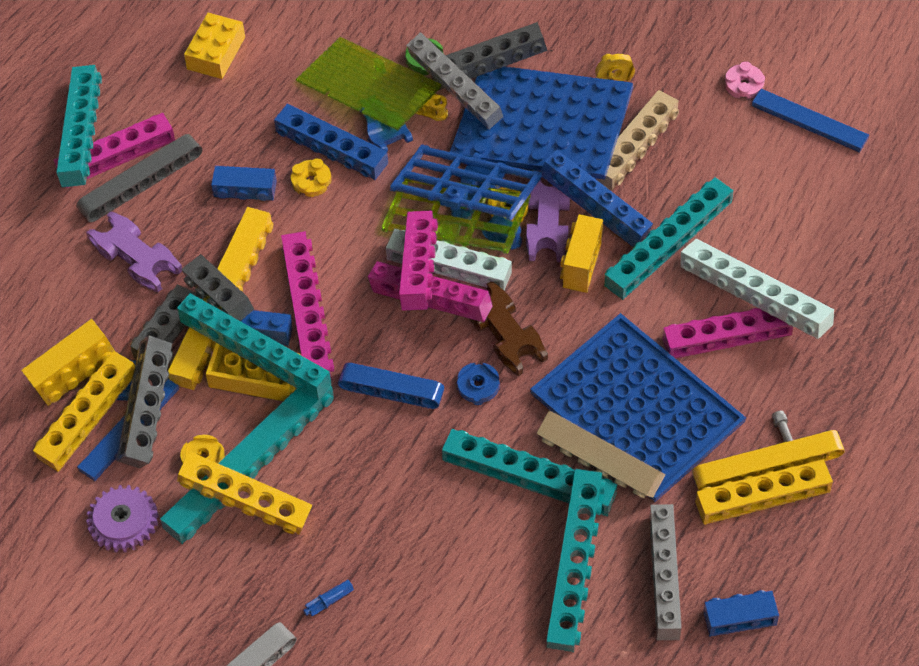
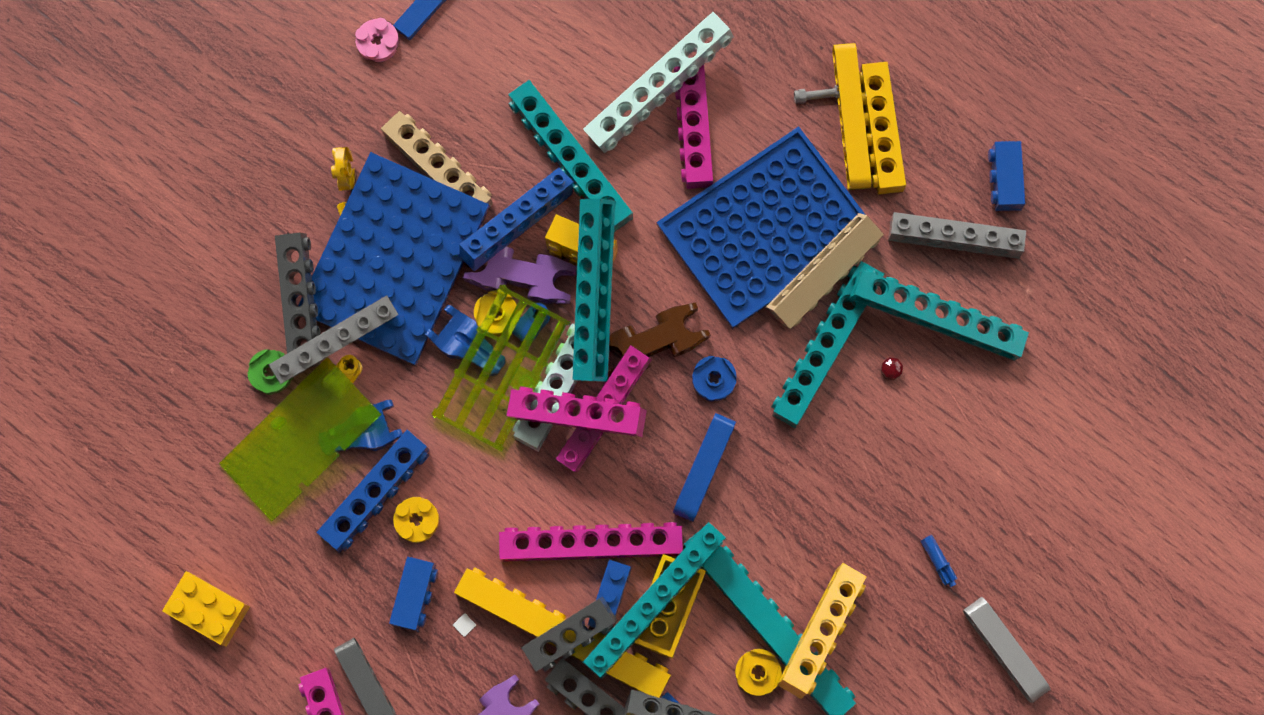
camera: 80 degrees left, 20 degrees up
blue door [390,144,542,220] -> none
none -> white sticker [453,613,476,637]
none -> teal brick [572,199,615,382]
none -> dark red tile [881,357,903,380]

